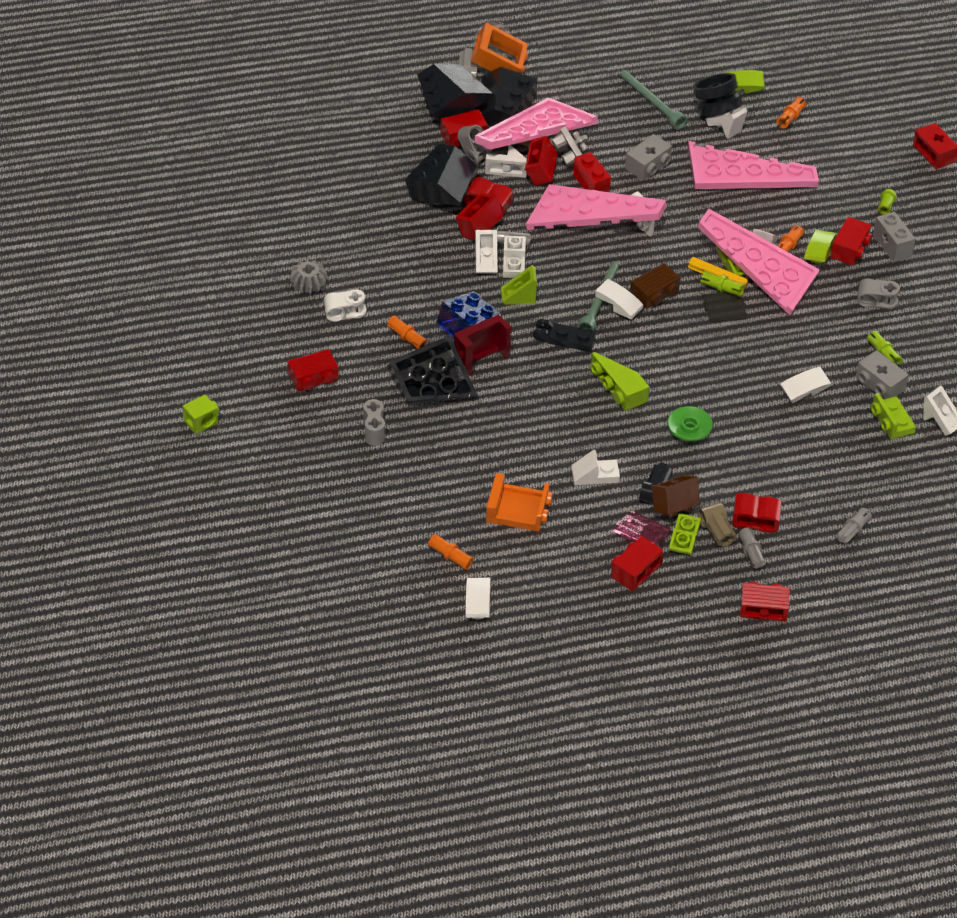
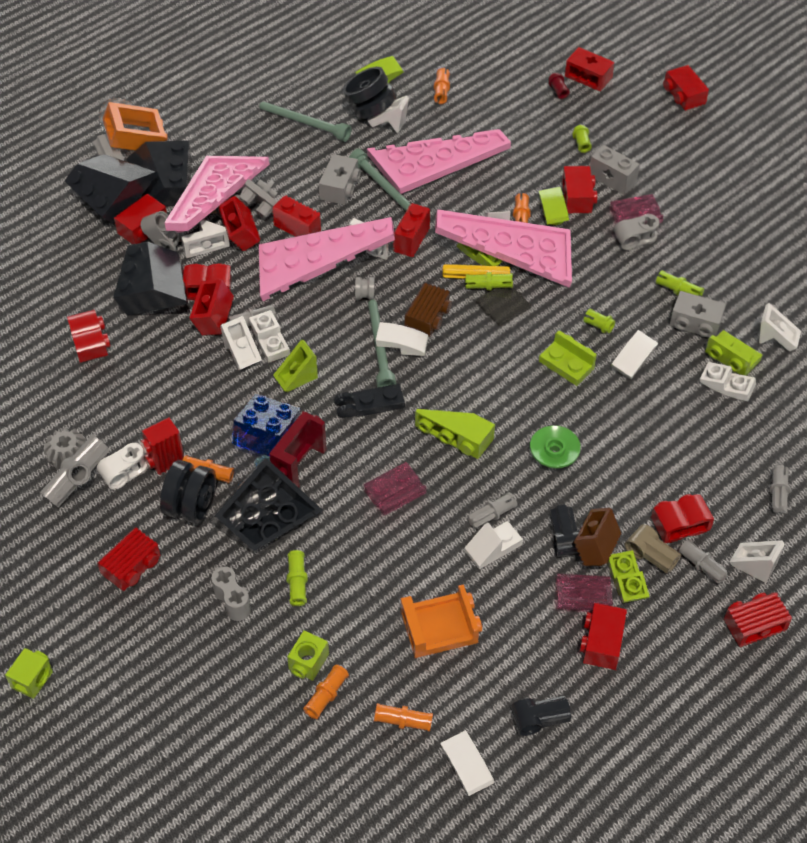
camera: 25 degrees left, 5 degrees up
none -> light grey piece [40,434,110,507]
none -> red brick [67,310,111,362]
none -> red brick [140,417,184,475]
none -> black wheel [160,460,216,524]
none -> lime pin [286,550,308,606]
none -> lime brick [287,630,329,681]
none -> orange pin [303,665,349,719]
none -> sand green piece [349,148,411,211]
none -> light grey wheel [355,277,375,300]
none -> clear pink plate [363,462,427,516]
none -> red brick [393,203,430,257]
none -> light grey axle [468,492,517,528]
none -> black piece [511,696,571,736]
none -> lime bracket [539,330,597,386]
none -> dark red pin [548,73,570,99]
none -> lime pin [583,308,615,333]
none -> clear pink plate [610,194,664,225]
none -> white slope [700,362,756,401]
none -> white slope [729,540,785,583]

